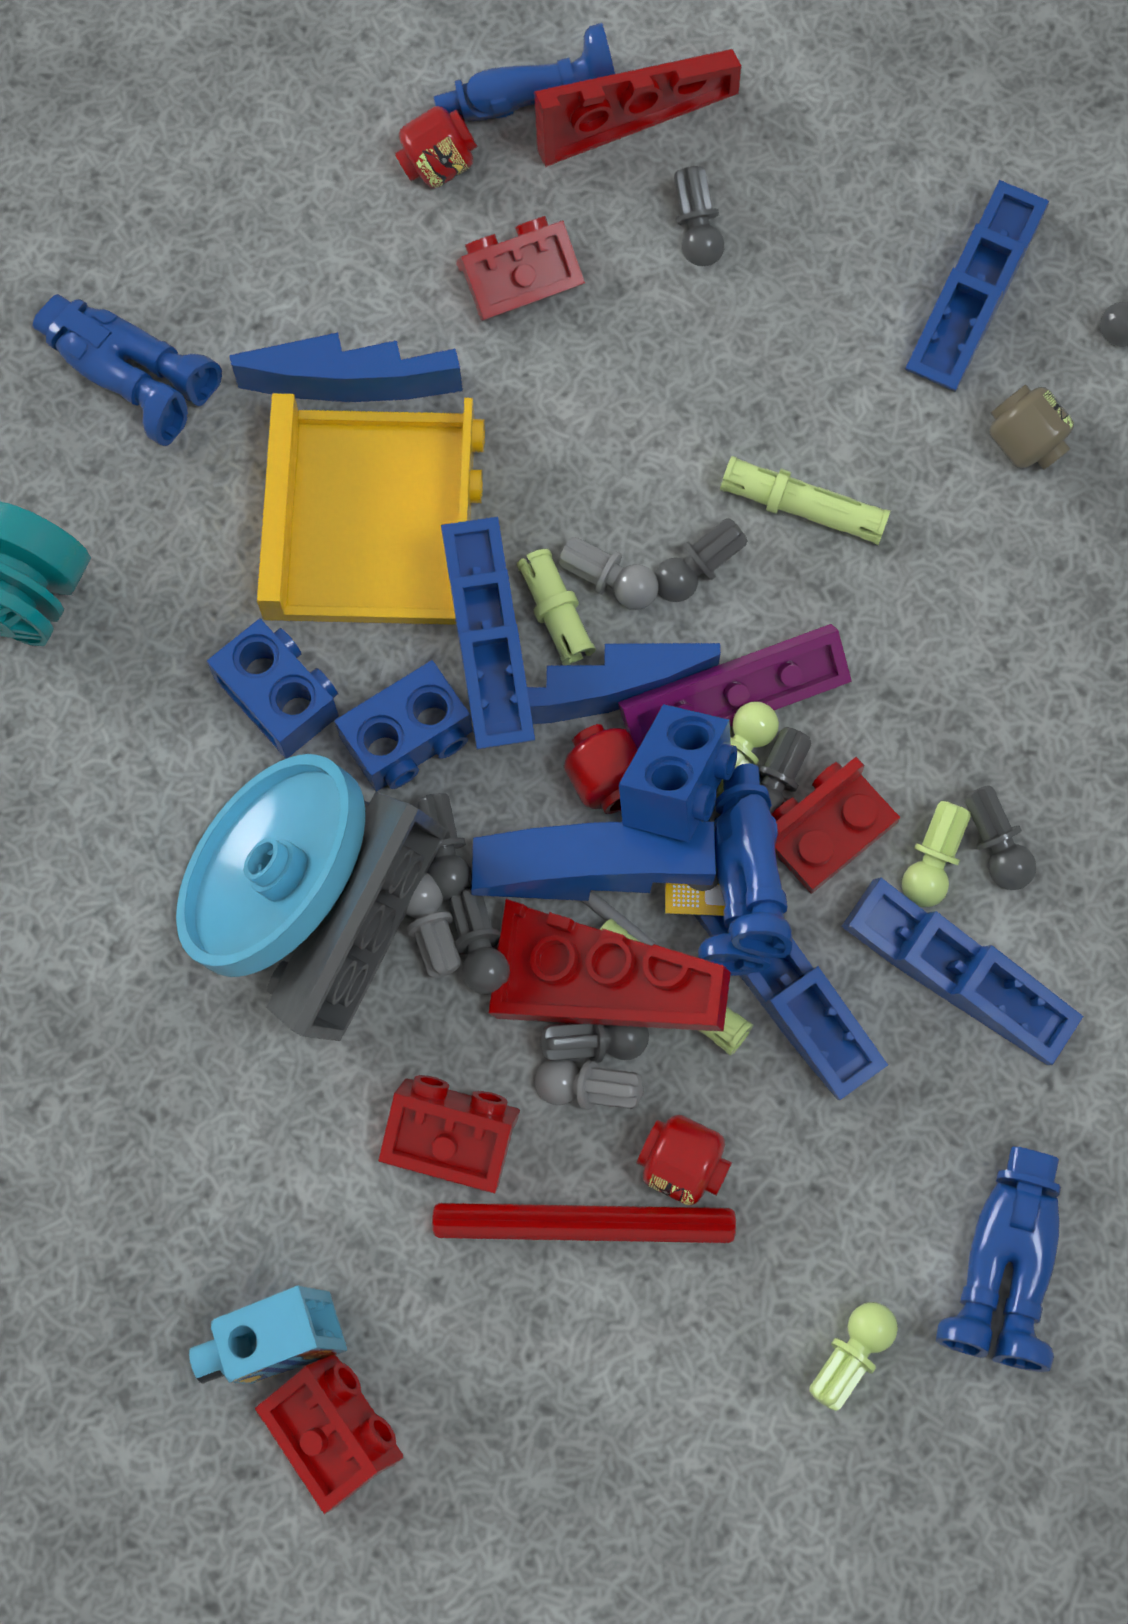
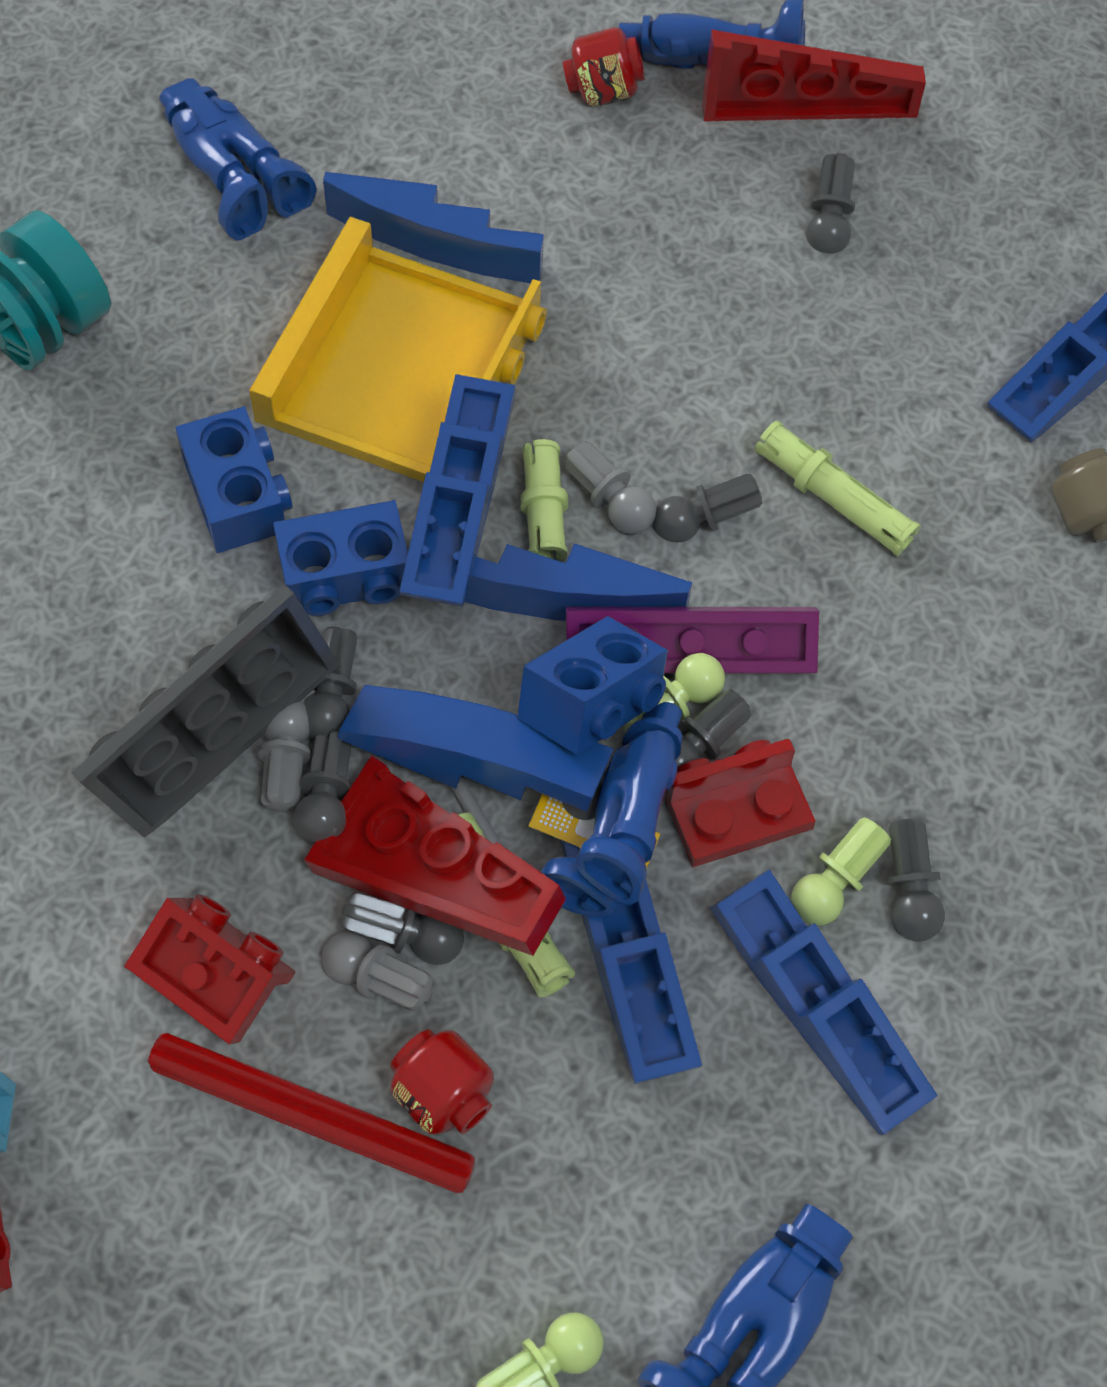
camera: 15 degrees right, 10 degrees down
medium azure dish [176,754,365,977] -> none
bracket [456,216,585,321] -> none
red head [563,724,638,814] -> none

